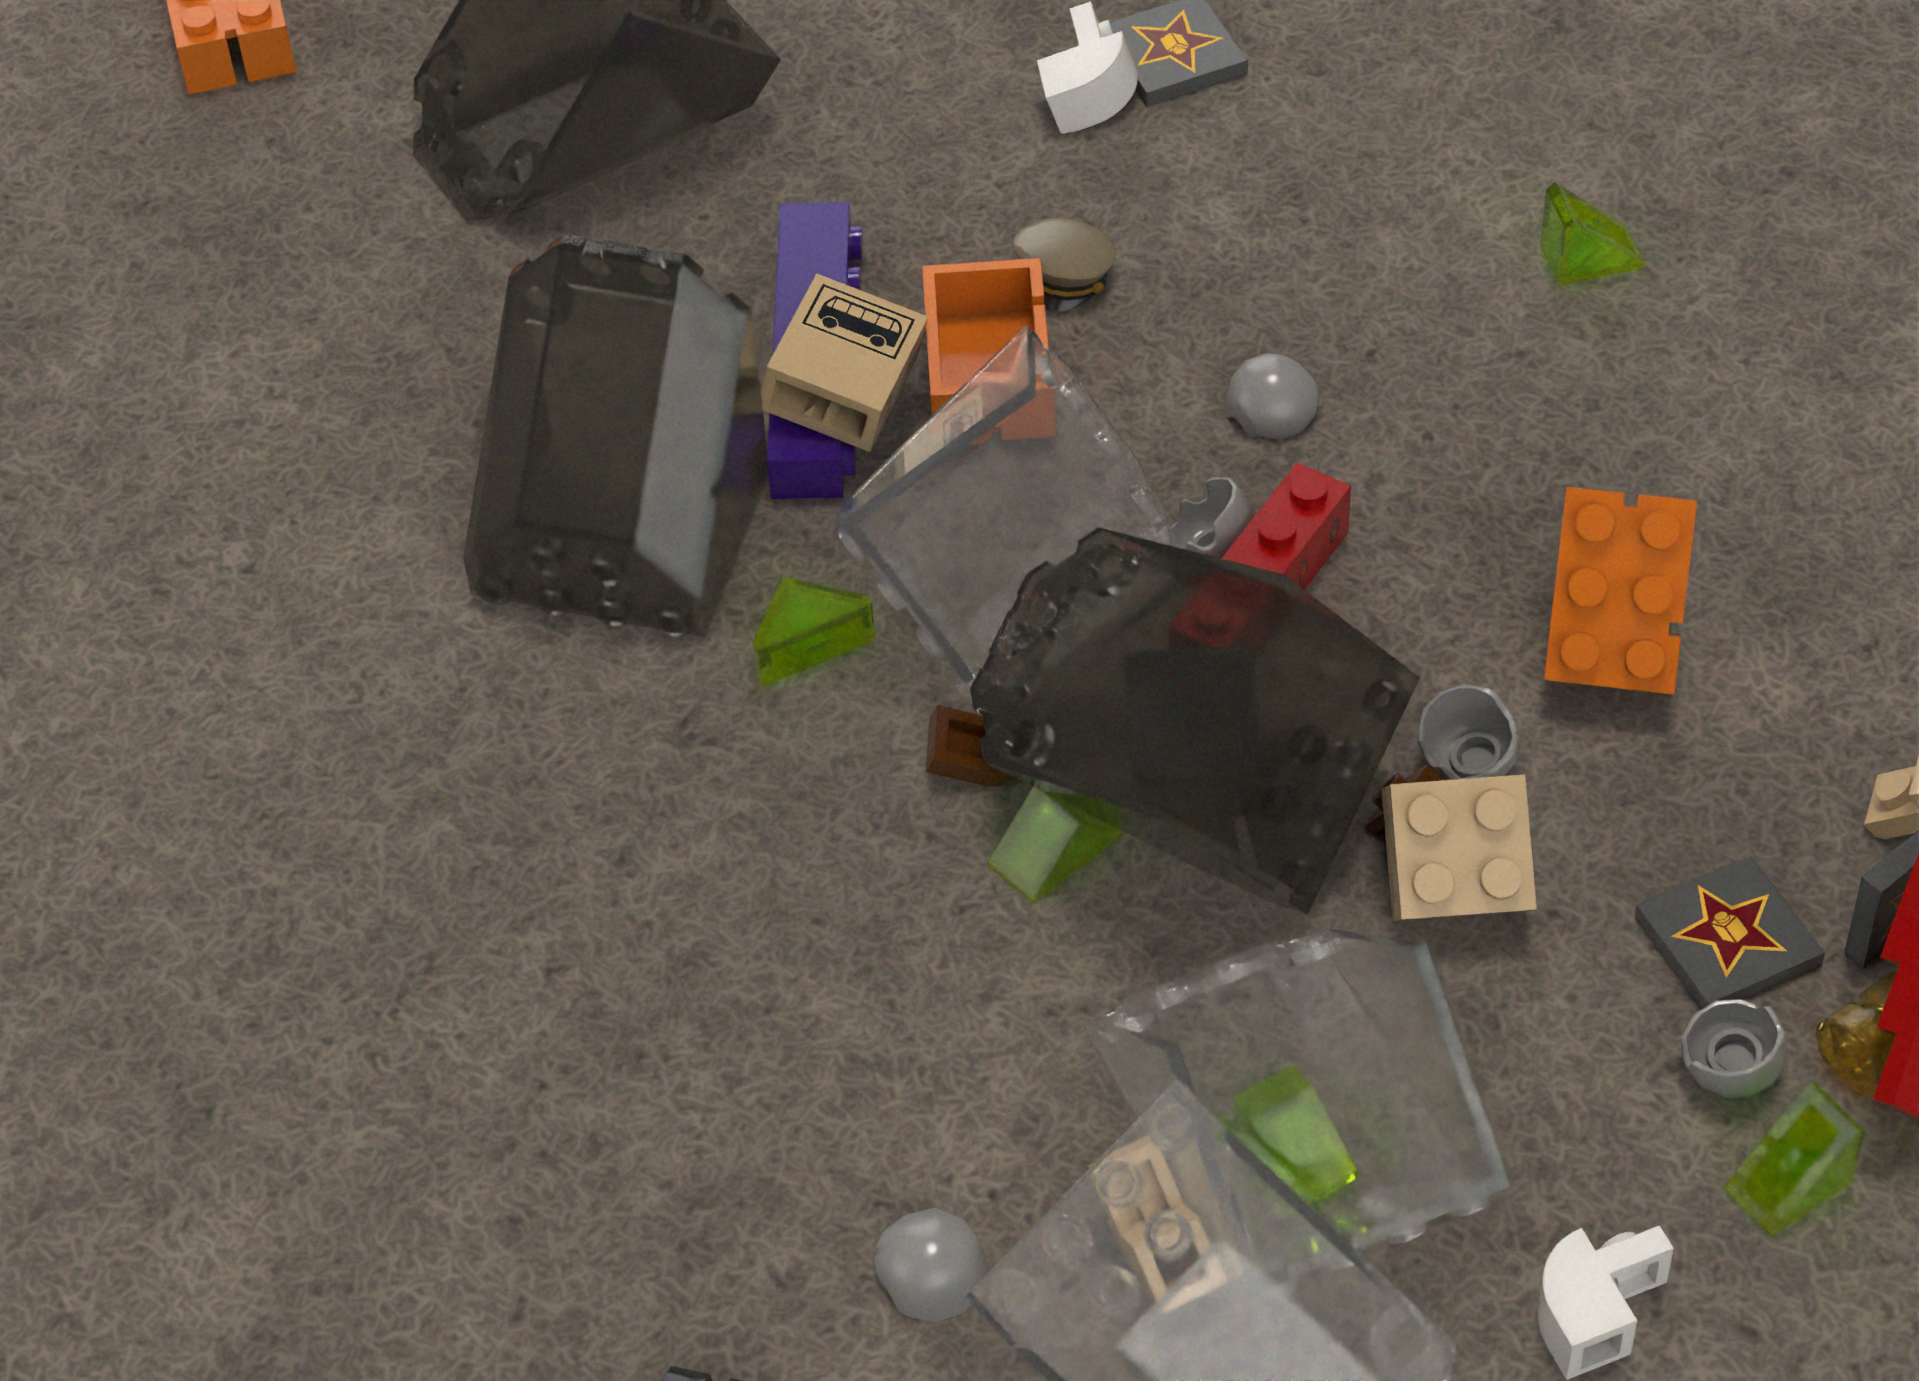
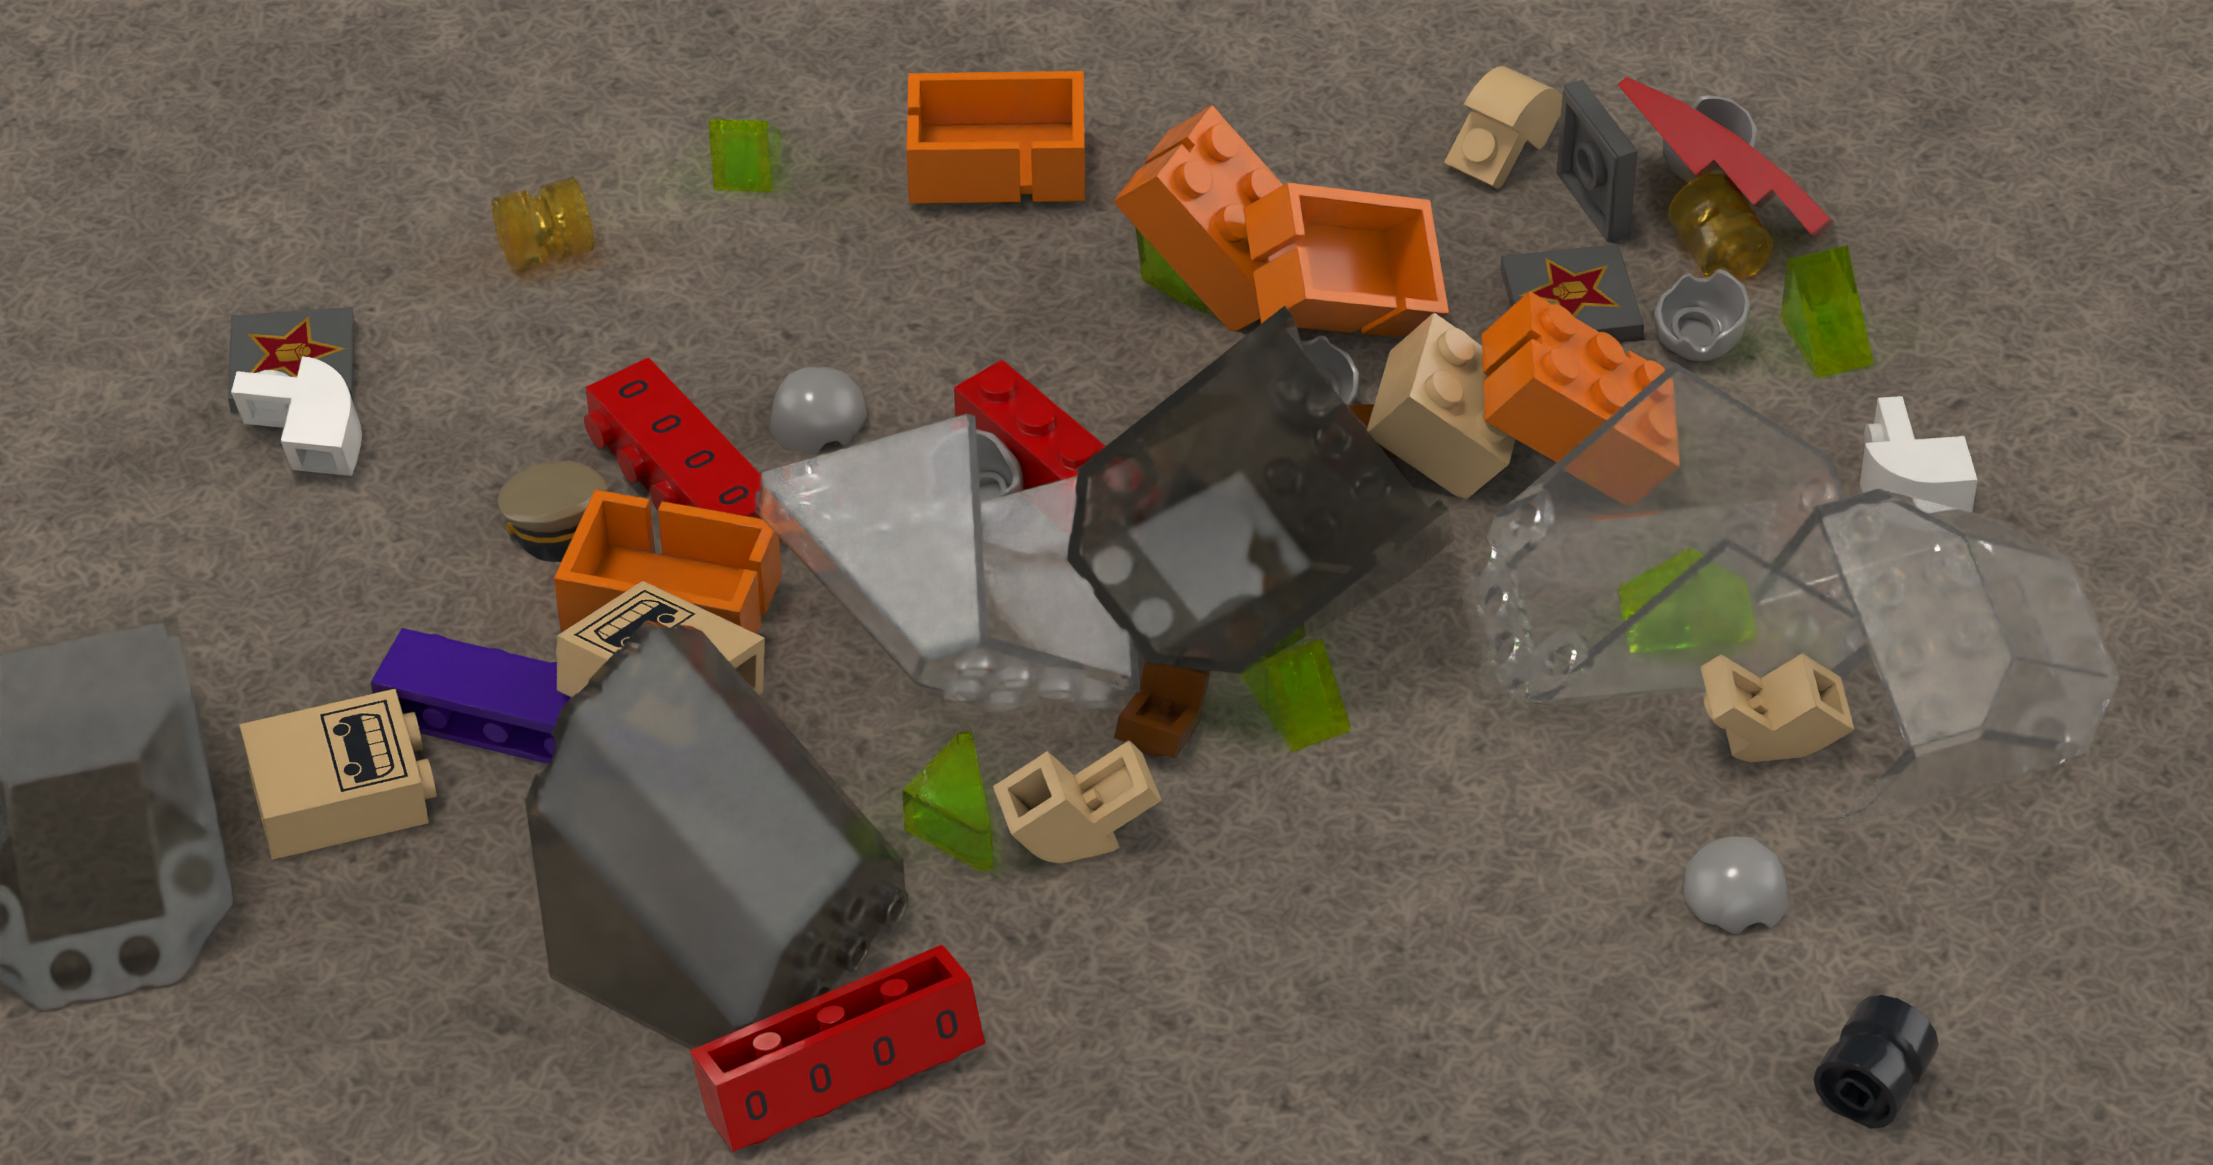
camera: 75 degrees left, 5 degrees down
none -> tan brick [239,689,437,860]
none -> clear yellow wheel [491,177,595,272]
none -> red brick [584,357,786,542]
none -> red brick [690,944,985,1152]
none -> orange piece [906,71,1085,204]
none -> tan brick [993,741,1162,864]
none -> orange piece [1243,182,1449,337]
none -> orange piece [1481,291,1679,501]

